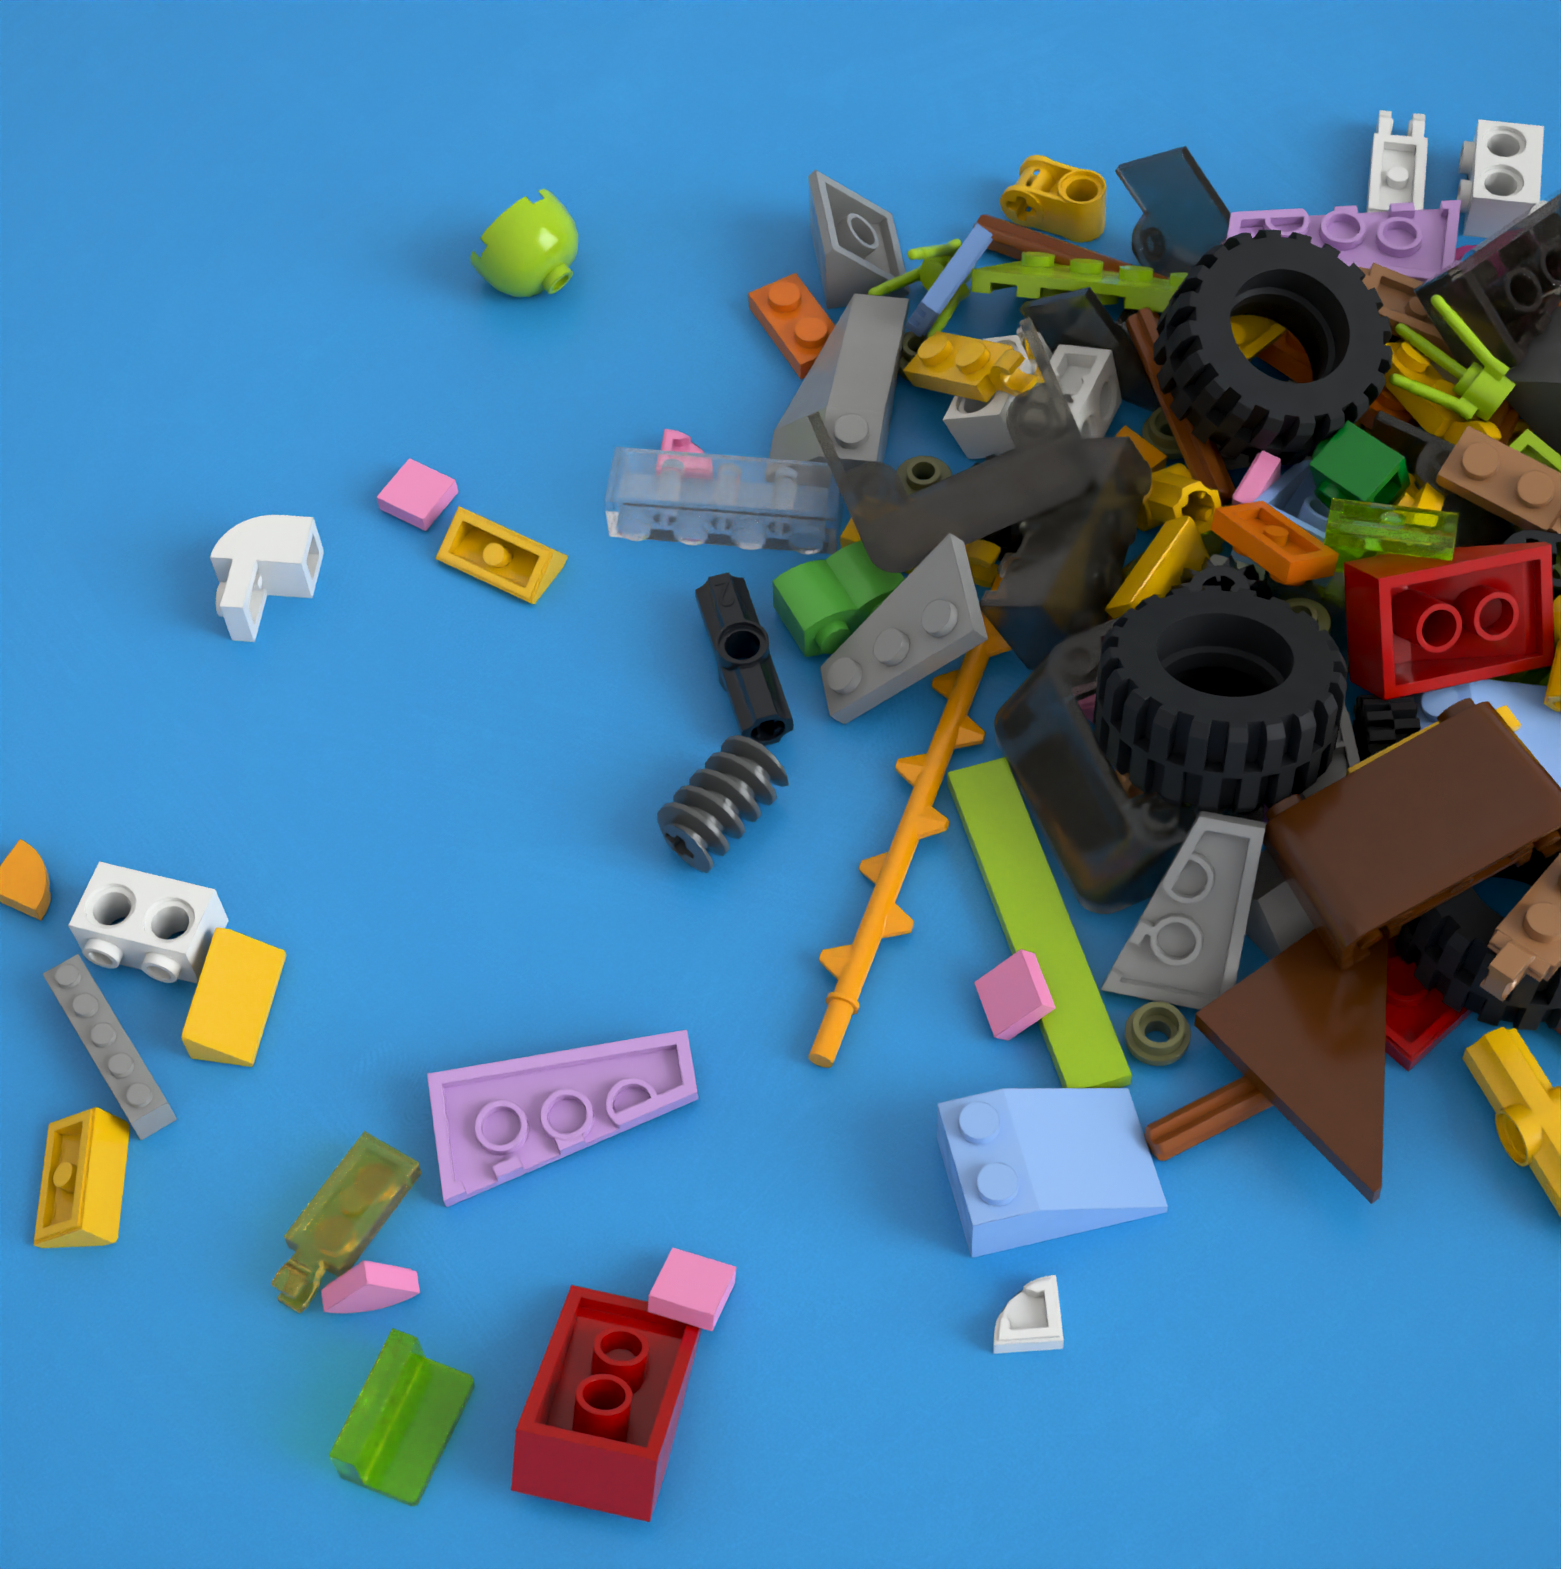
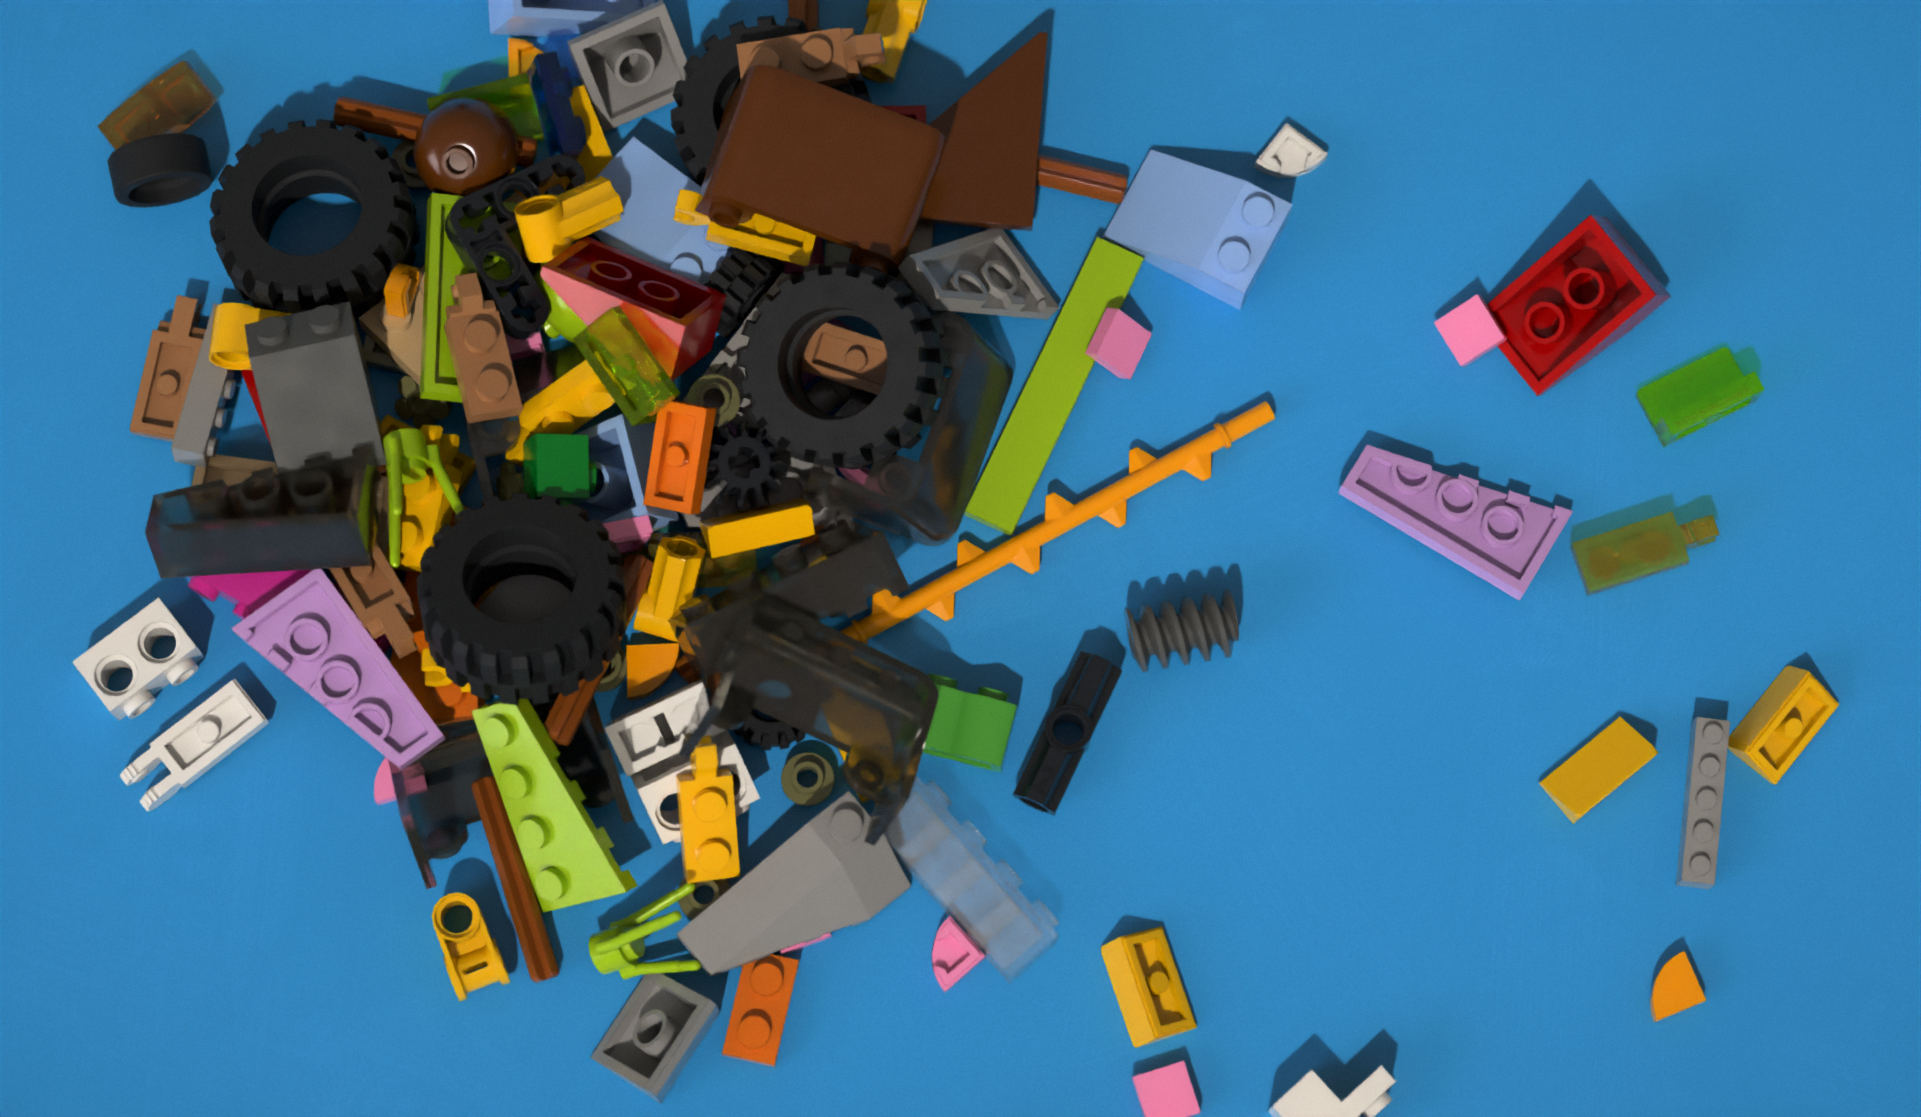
camera: 145 degrees left, 20 degrees up
white brick [68,861,229,984] -> none
bright pink tile [321,1260,420,1313] -> none
light grey wing [820,533,988,725] -> none
medium blue tile [904,223,993,337] -> none
olive plate [1124,1001,1191,1066] -> none

